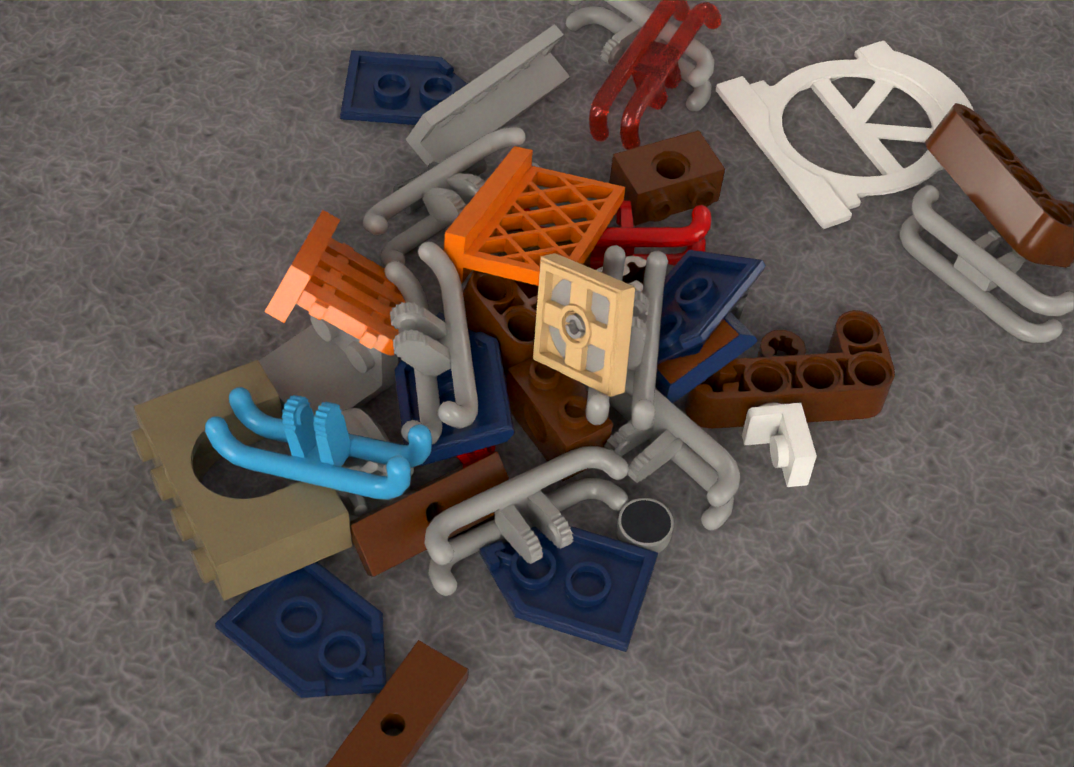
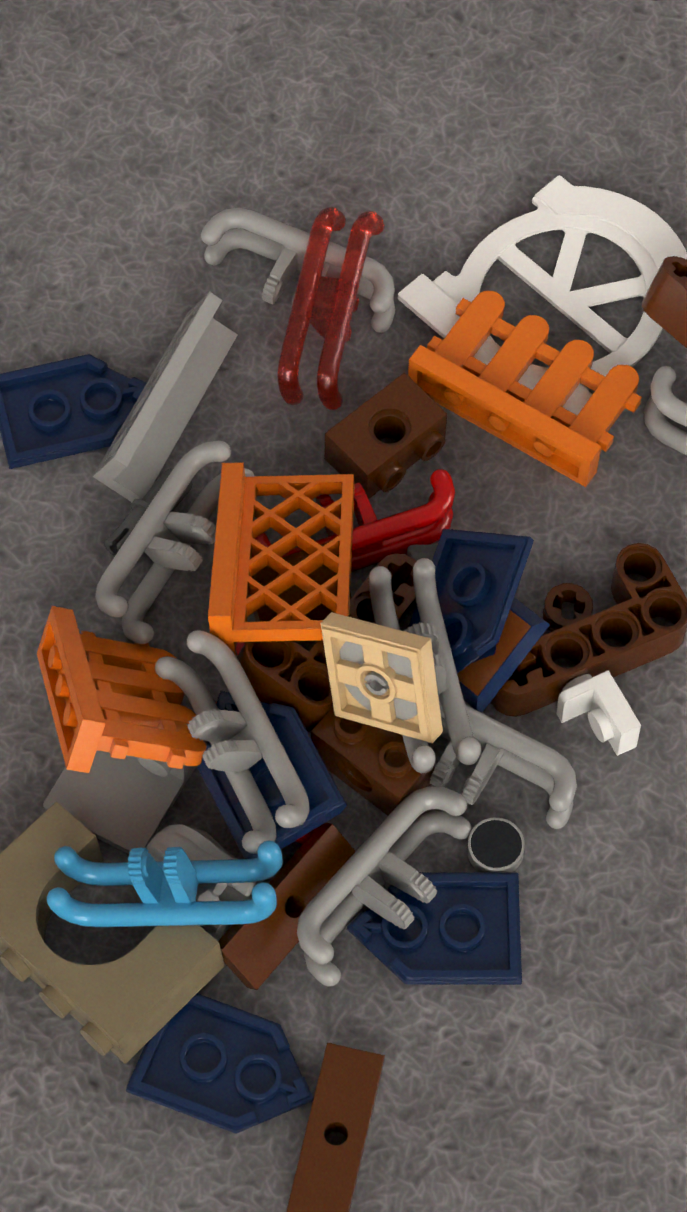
camera: 15 degrees left, 10 degrees up
none -> orange fence [408,291,642,487]

